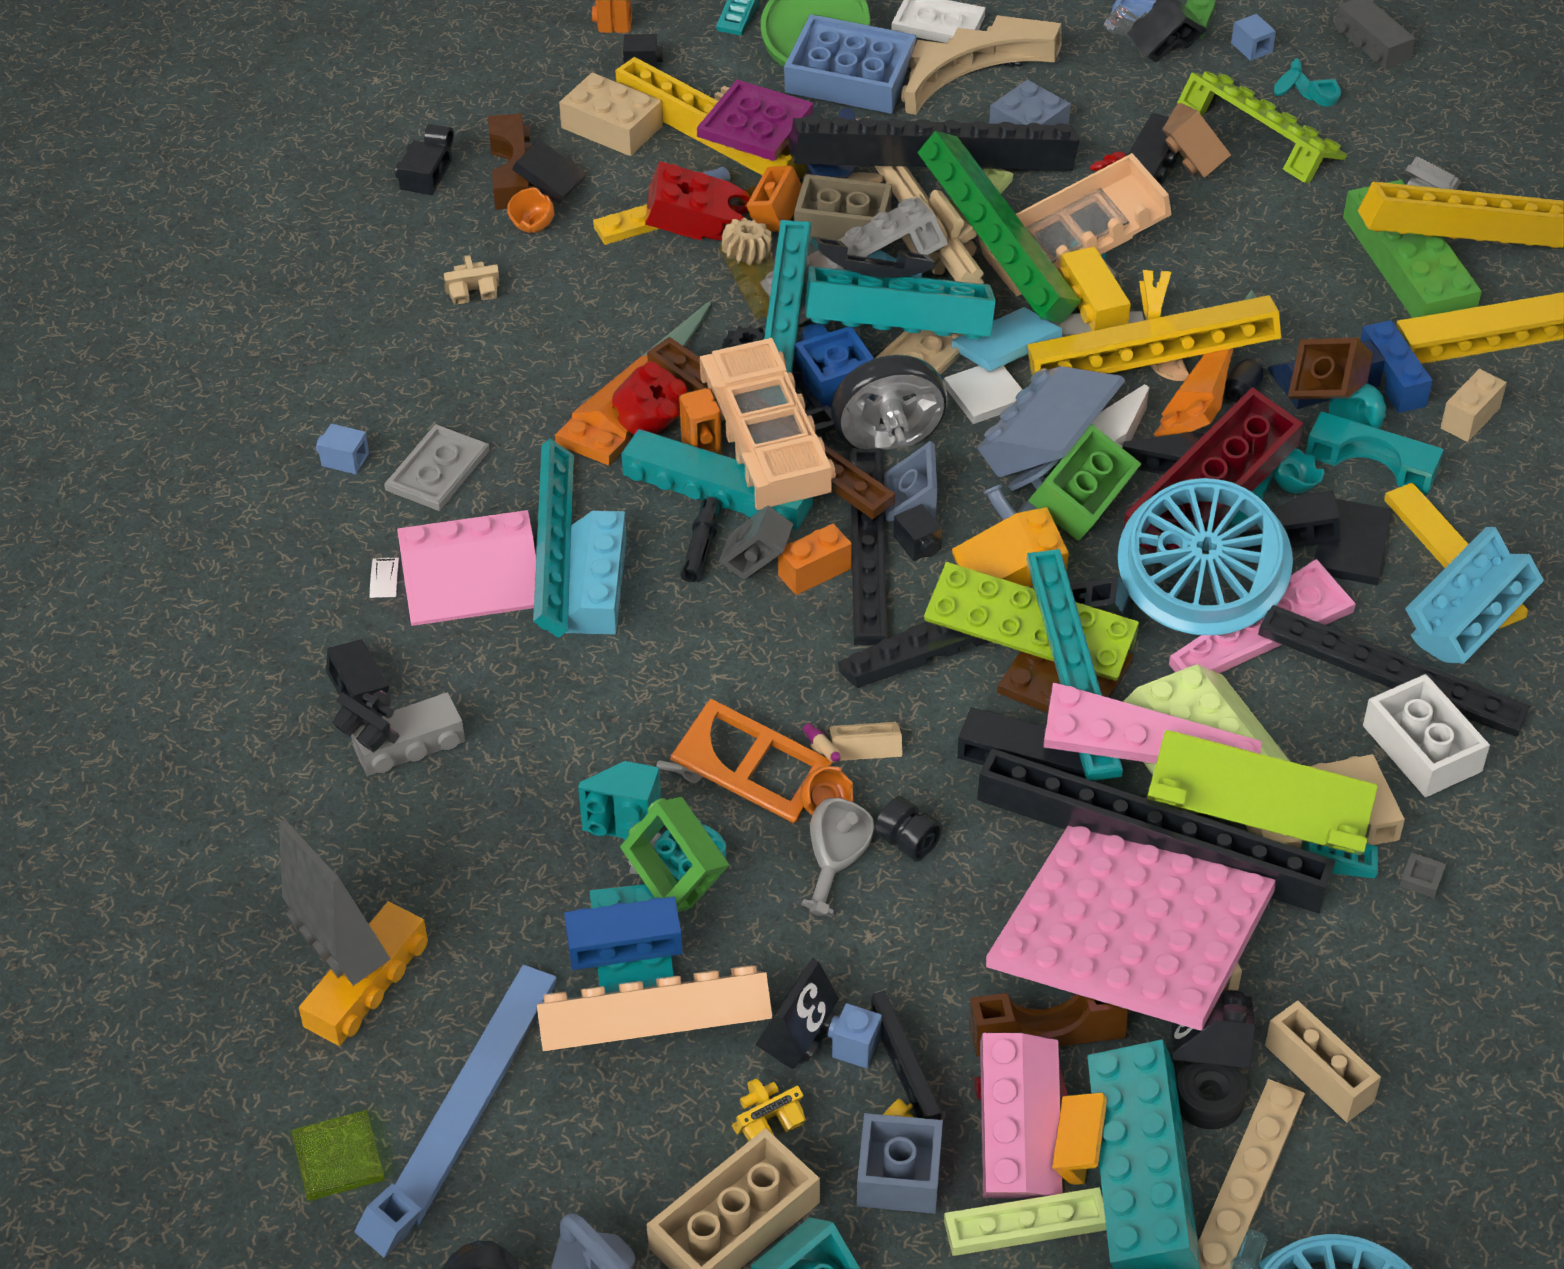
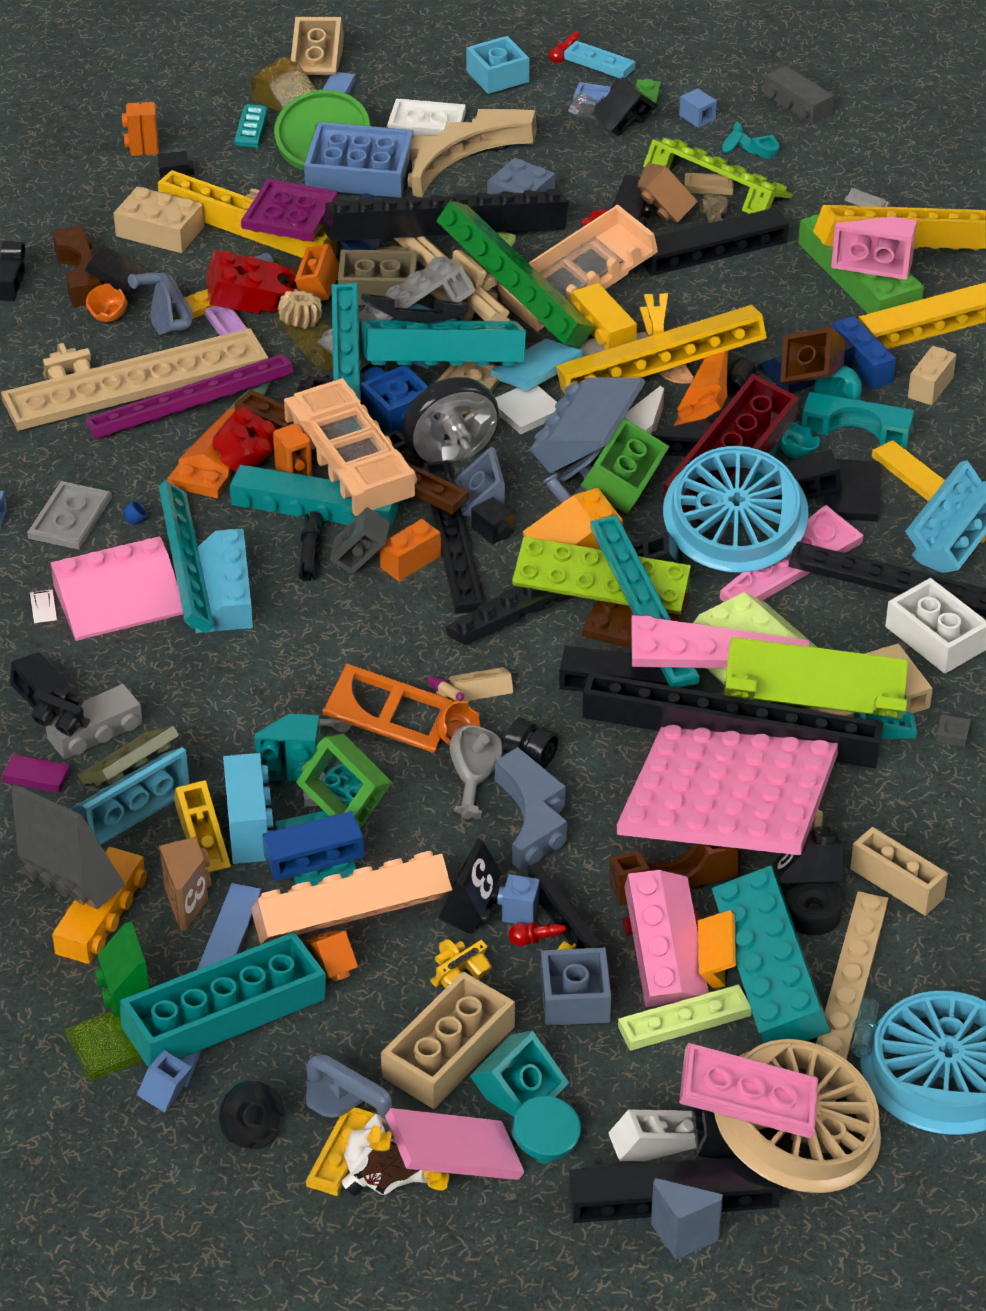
camera: 10 degrees left, 5 degrees down
none -> tan plate [1,328,268,431]
none -> magenta tile [2,754,70,793]
none -> medium azure slope [70,747,189,845]
none -> olive plate [77,725,179,786]
none -> magenta plate [85,354,293,439]
none -> green slope [94,921,149,1020]
none -> teal brick [120,932,326,1067]
none -> blue hinge [124,500,148,524]
none -> sand blue piece [128,272,193,335]
none -> medium nougat slope [159,837,212,931]
none -> yellow slope [174,780,231,873]
none -> lavender tile [205,306,247,336]
none -> medium azure brick [223,753,273,864]
none -> orange slope [301,930,358,982]
none -> sand blue arch [495,747,567,871]
none -> red bar [508,922,567,946]
none -> black brick [642,207,789,276]
none -> tan tile [684,173,733,195]
none -> dark tan plate [699,193,728,223]
none -> bright pink slope [831,216,917,280]

